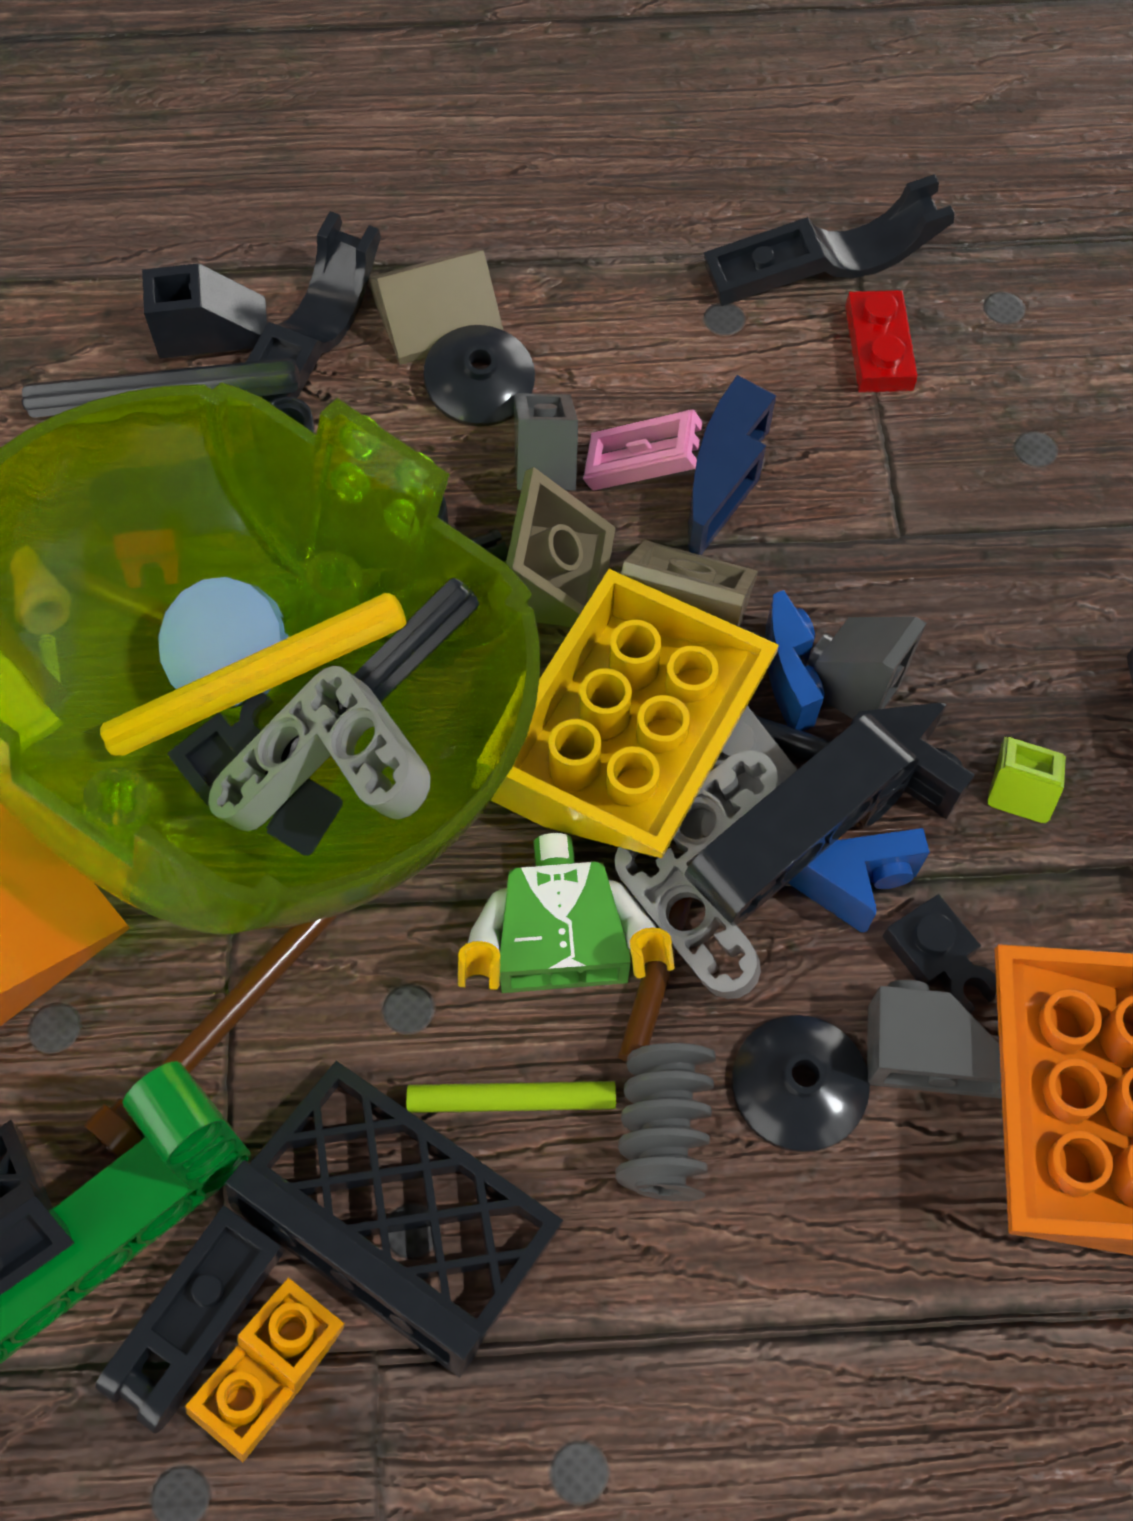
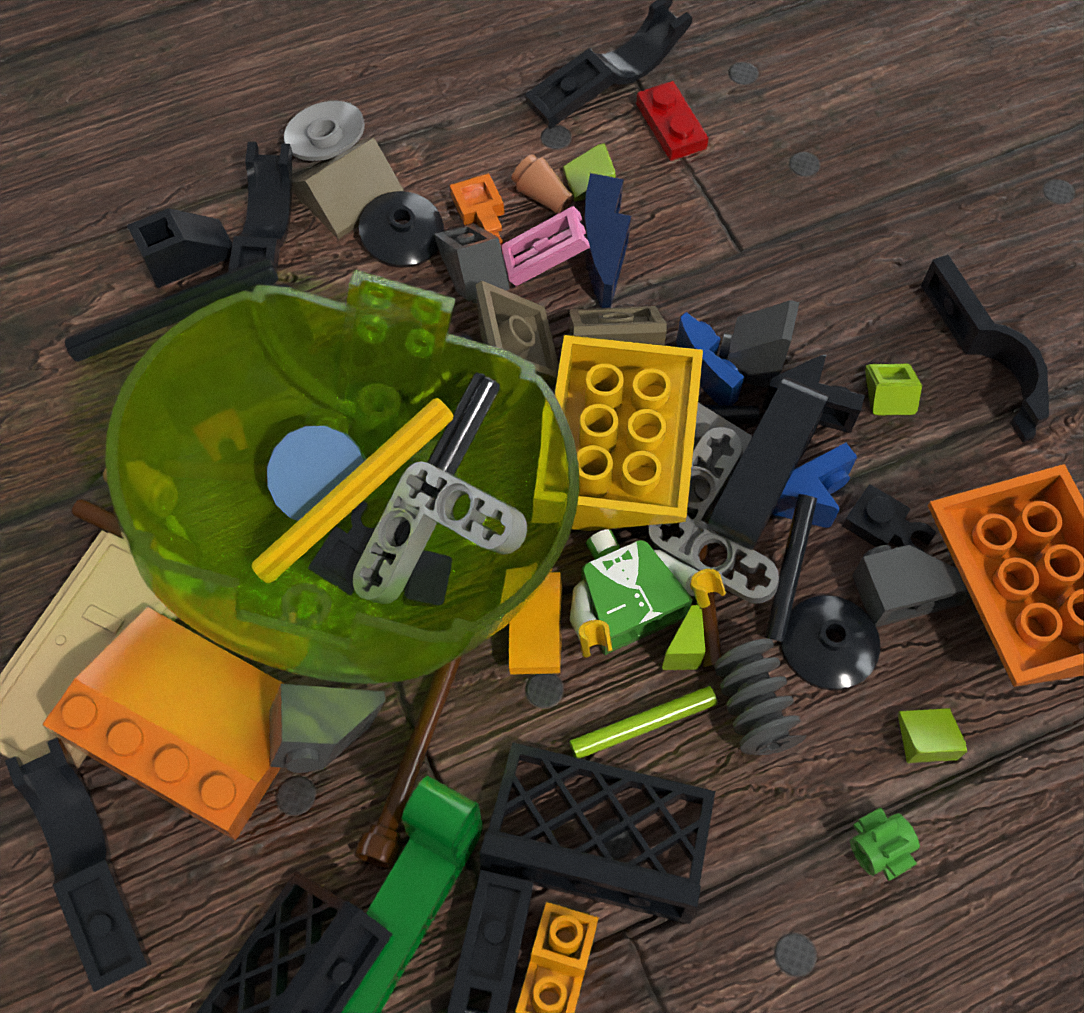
camera: 20 degrees left, 0 degrees up
none -> dark grey slope [270,684,385,773]
none -> light grey dish [284,101,365,161]
none -> orange plate [450,173,504,245]
none -> light orange slope [509,572,562,675]
none -> nougat cone [511,154,574,215]
none -> lime slope [563,143,616,202]
none -> lime slope [662,605,705,670]
none -> black bar [765,494,817,642]
none -> bright green gear [850,808,920,881]
none -> lime slope [898,708,967,763]

